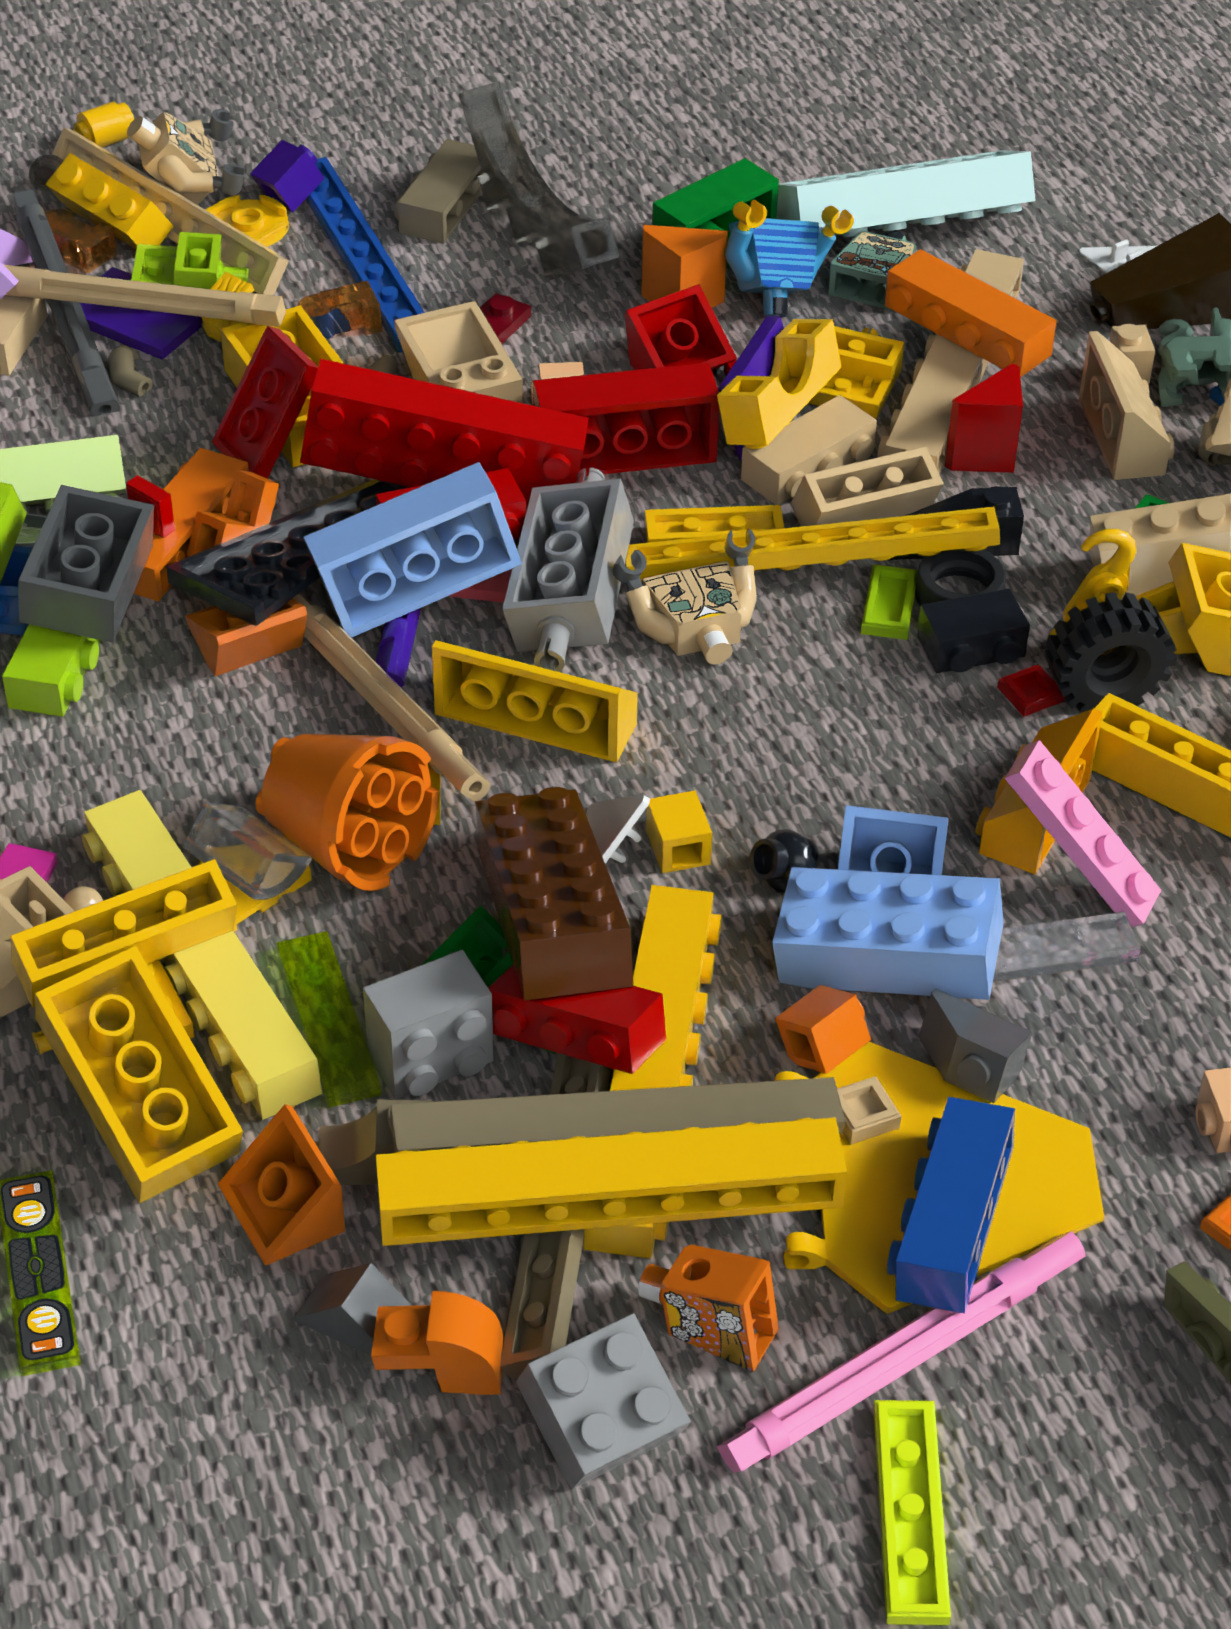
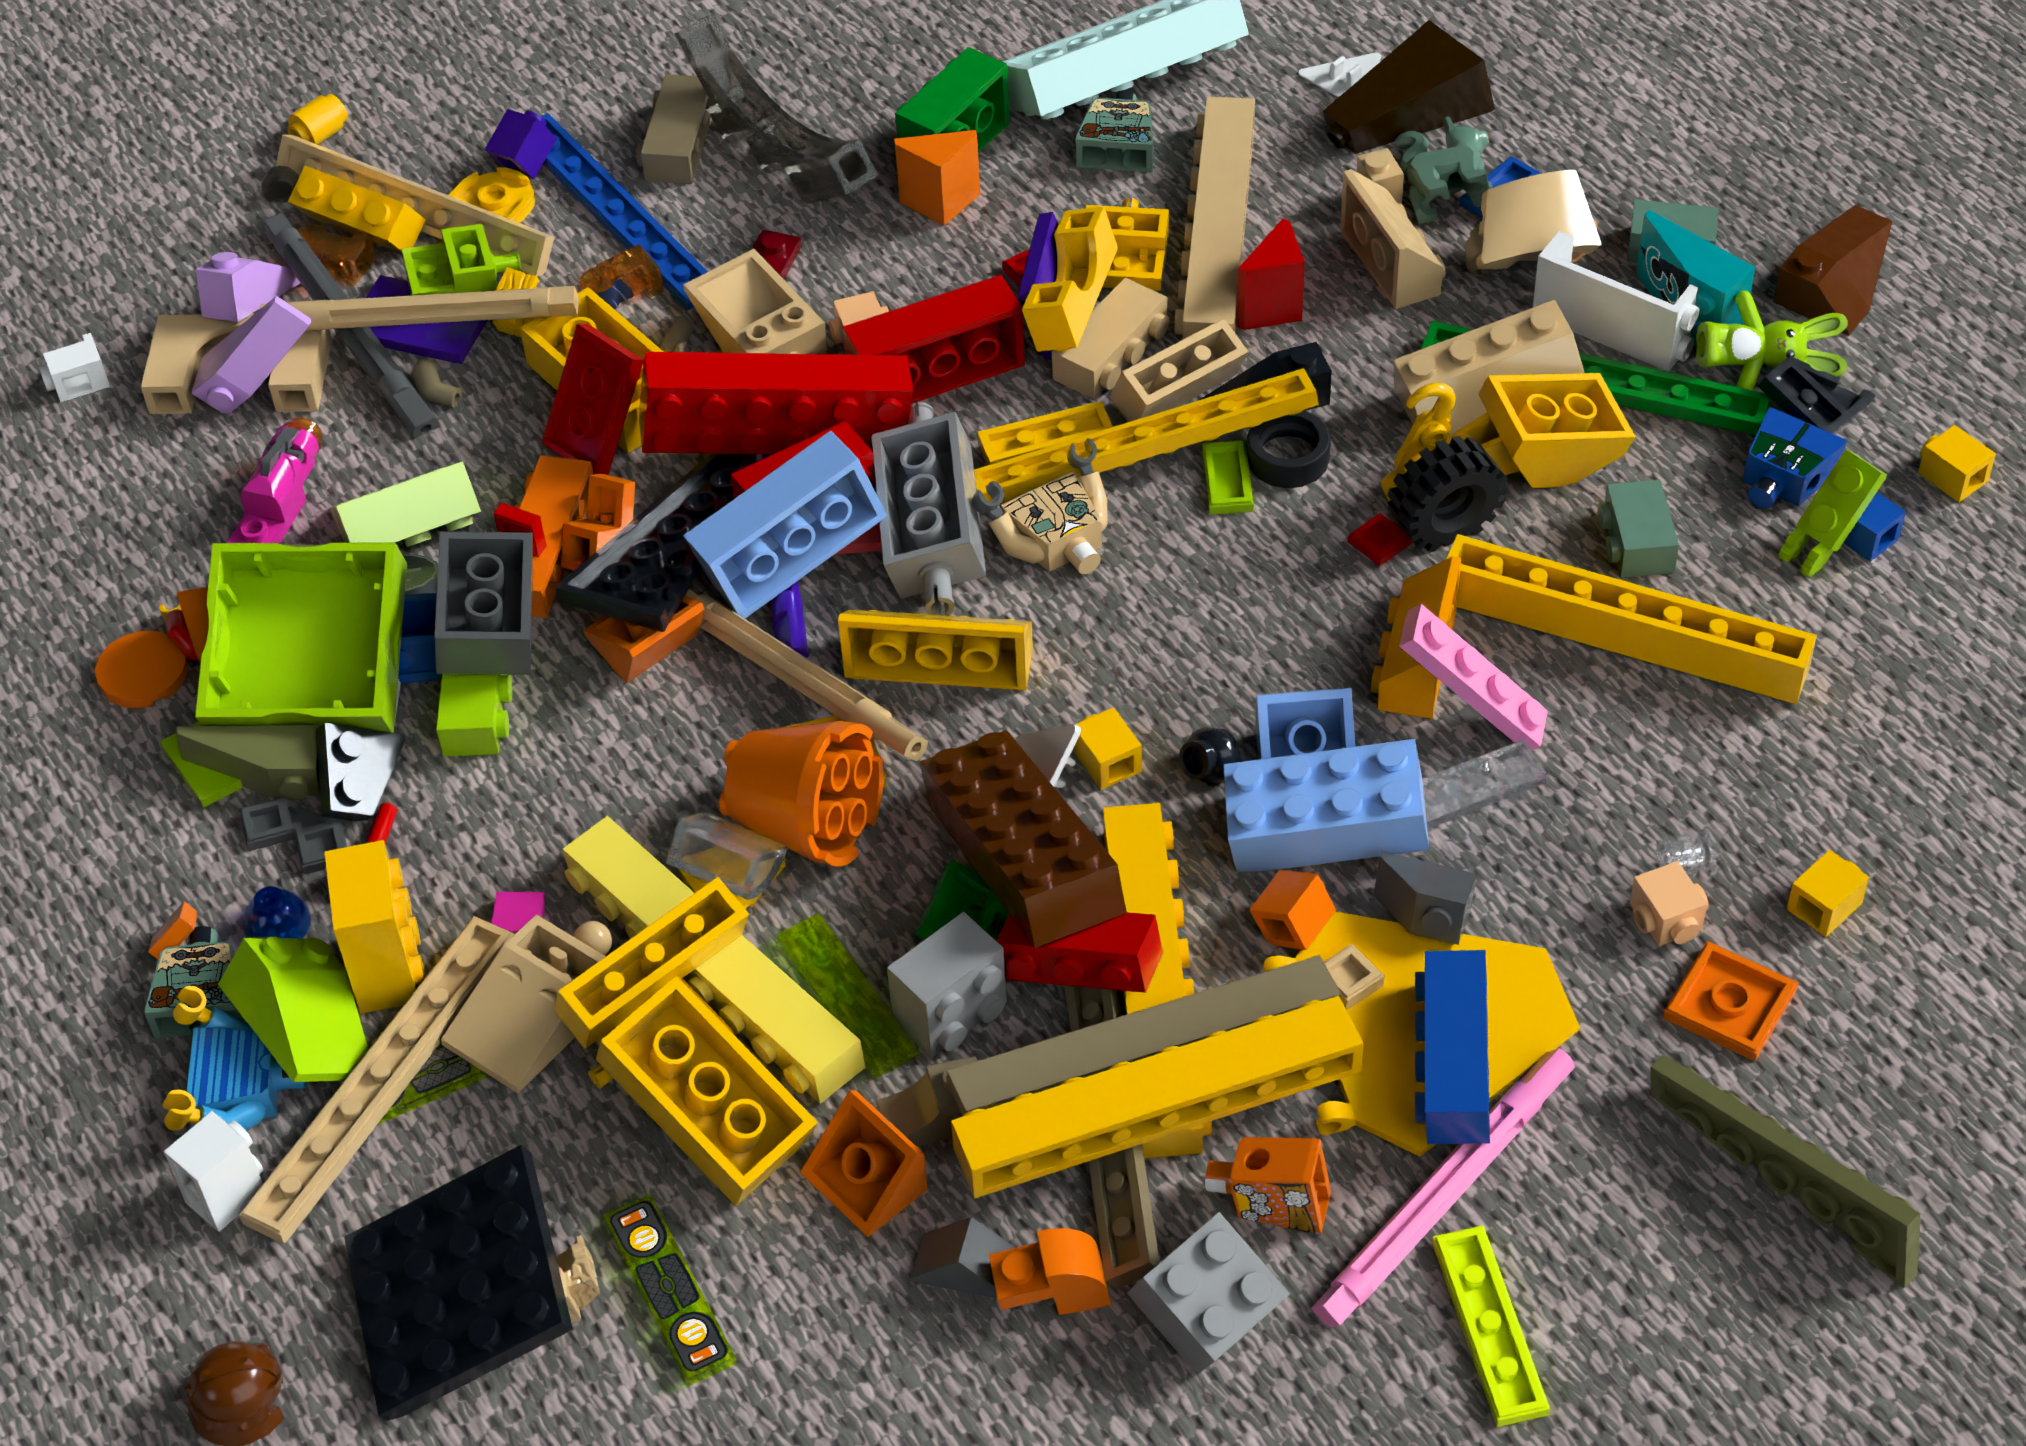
camera: 10 degrees left, 5 degrees up
tan torso [127,109,244,205] -> none
red slope [624,284,737,370] -> none
torso [724,200,854,317] -> none
orange brick [885,249,1057,377] -> none
black brick [917,589,1030,674] -> none

